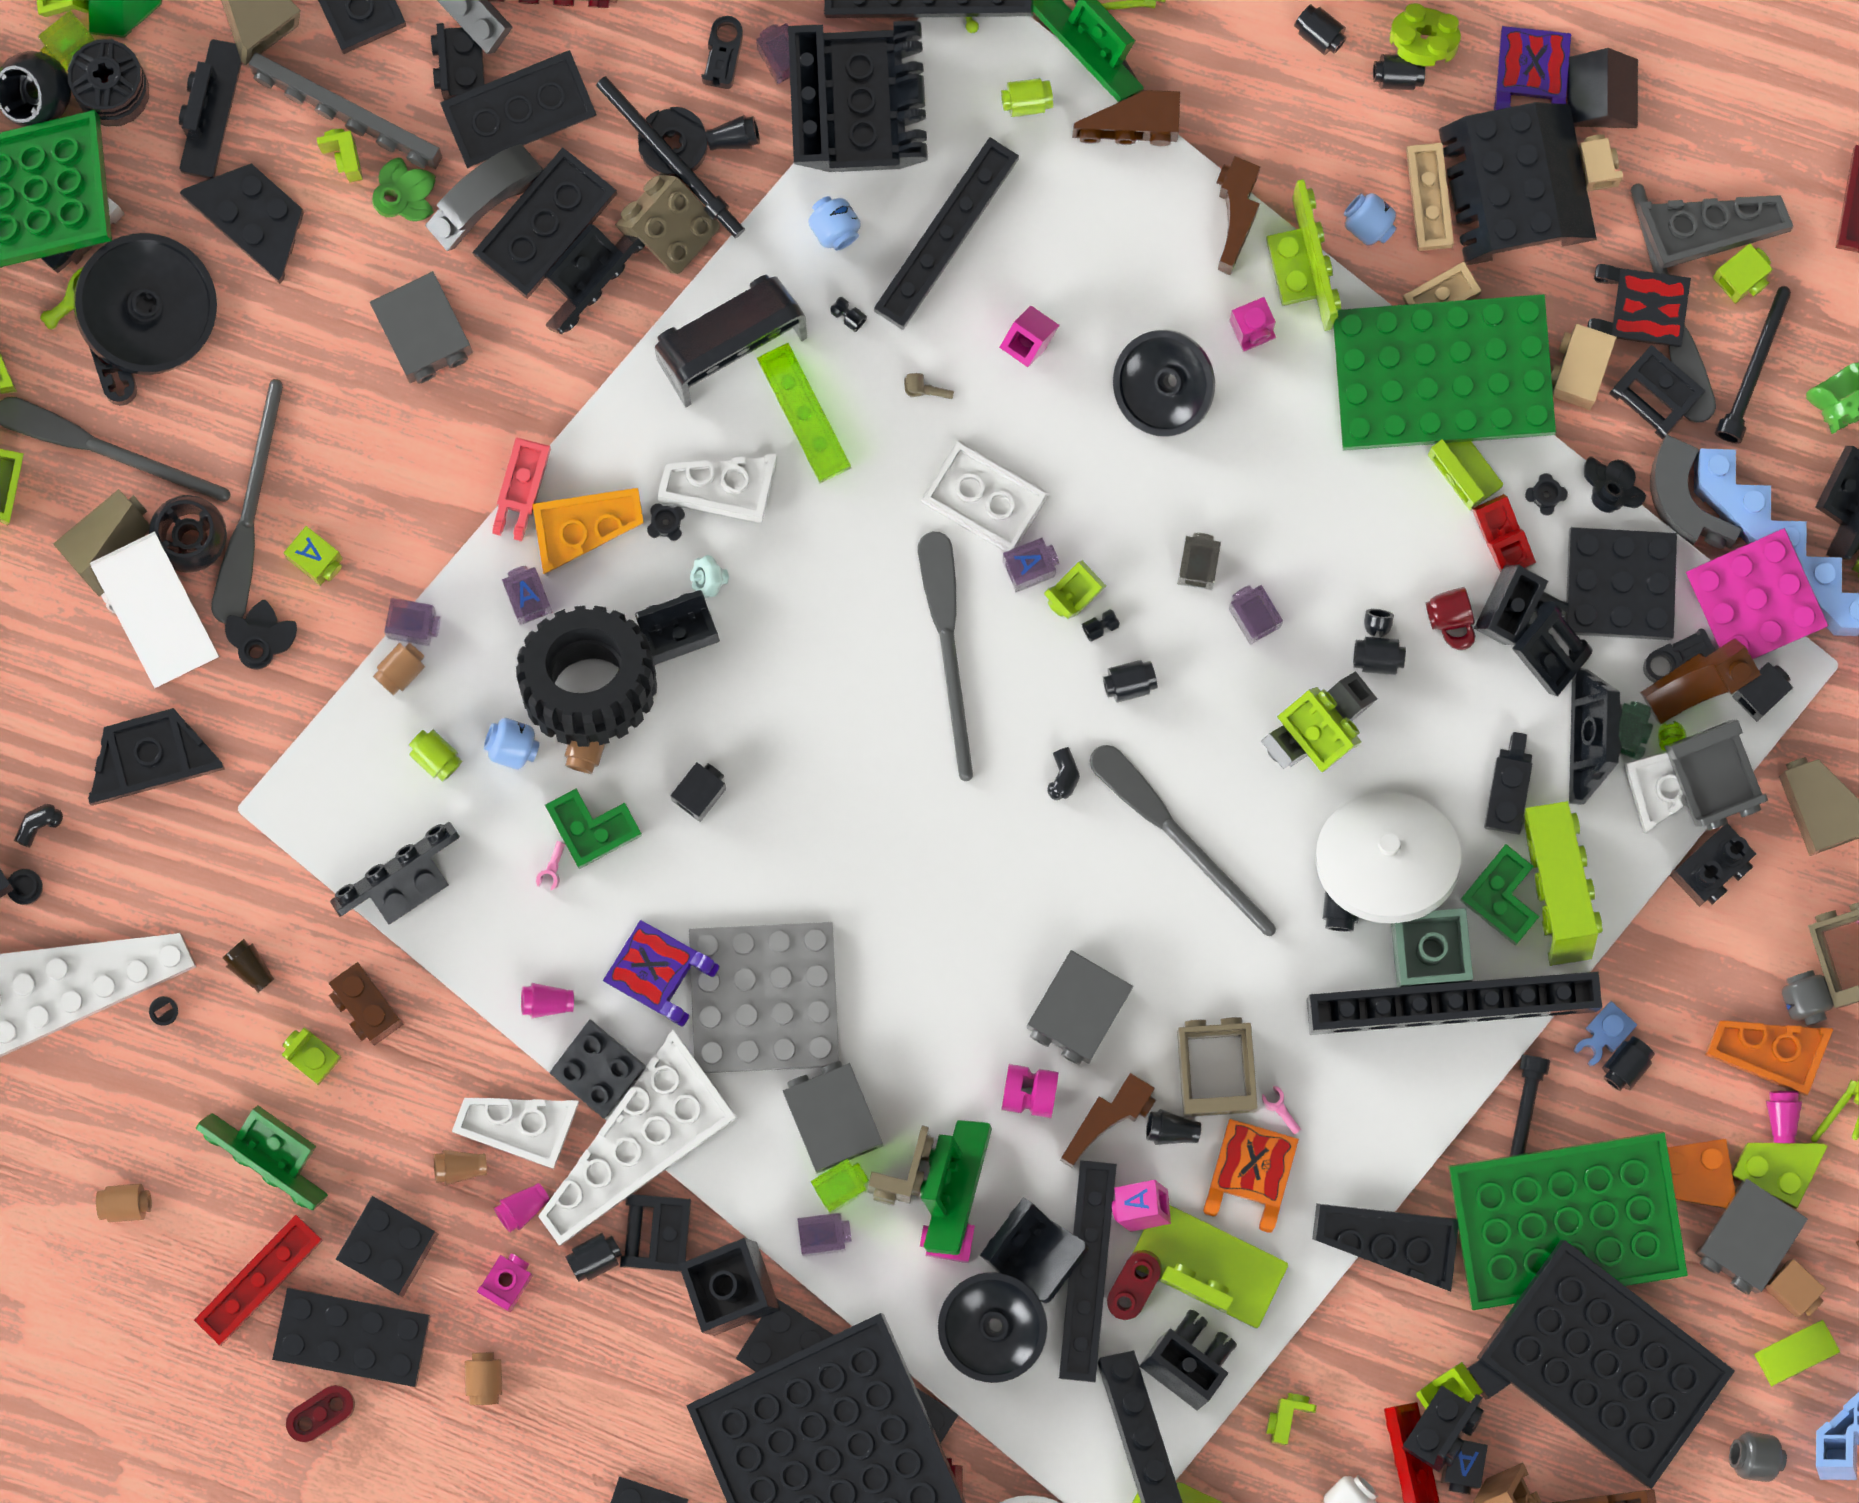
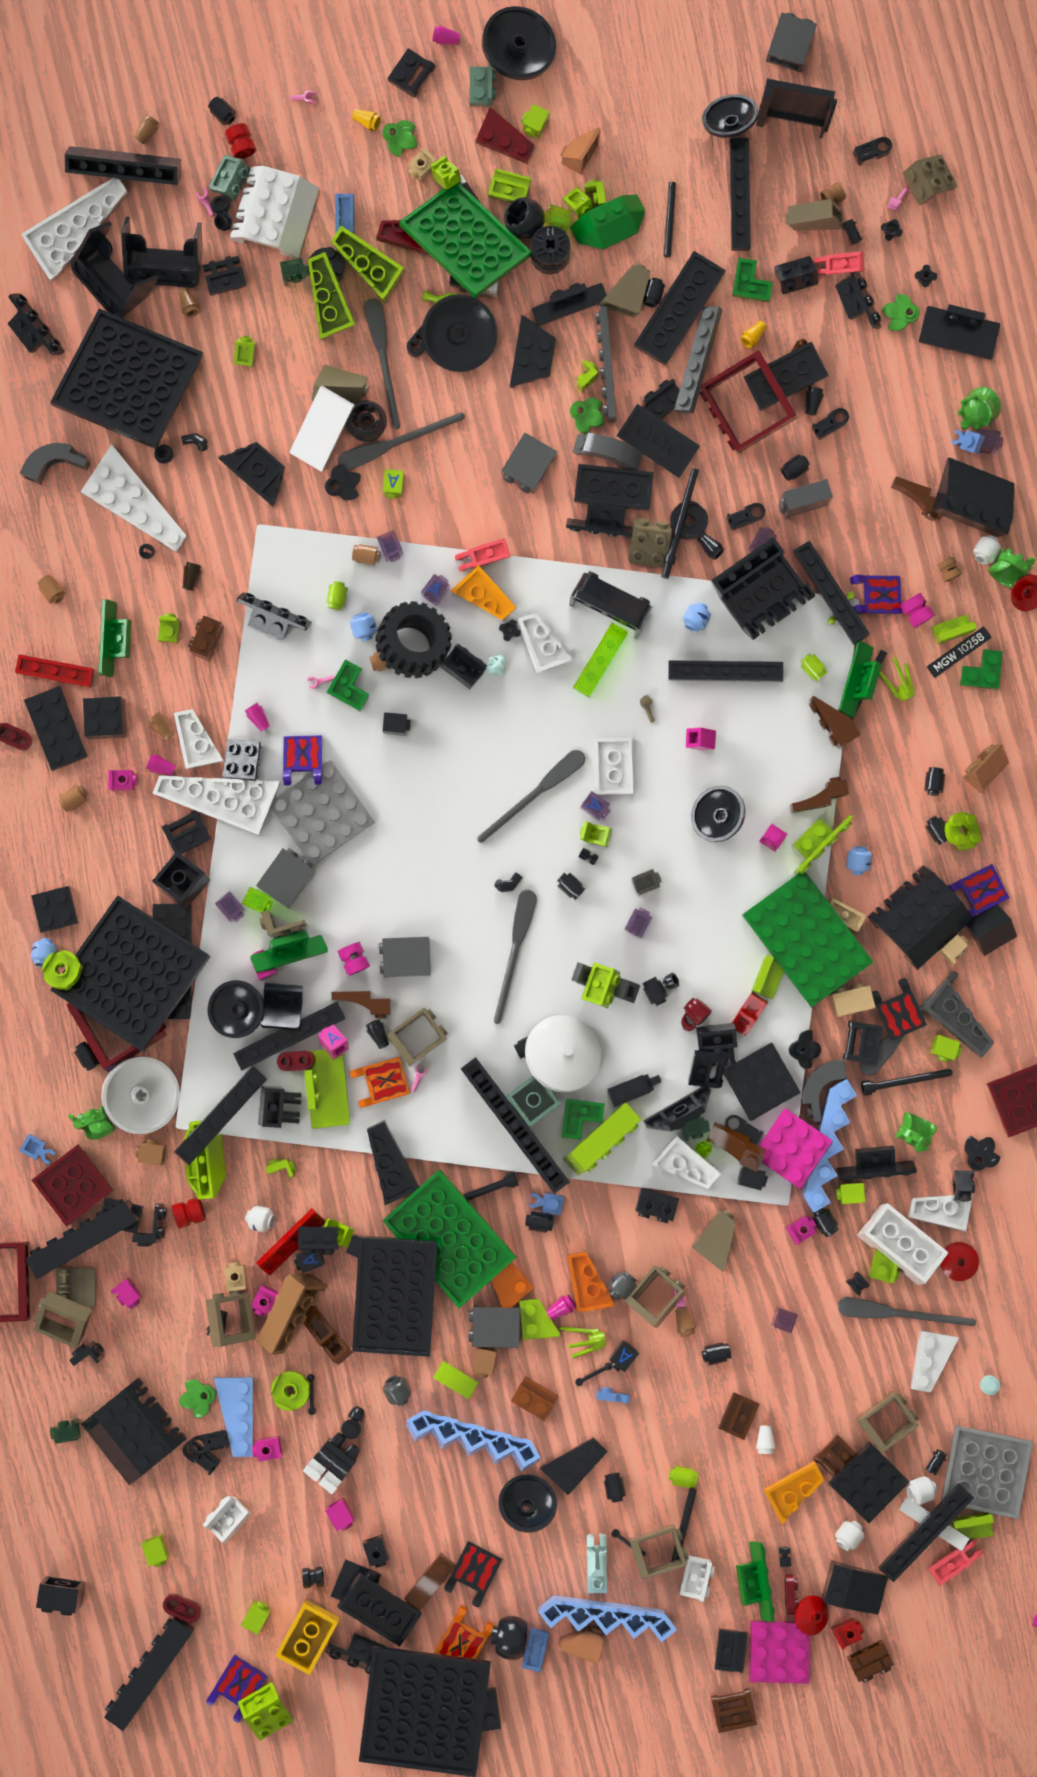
camera: 55 degrees right, 5 degrees up
black brick [565,1233,622,1282] -> none
black piece [830,297,867,332] -> none
tan plate [1406,143,1454,251] -> none
black plate [1525,473,1568,516] -> none
dark grey panel [1664,720,1768,830] -> none

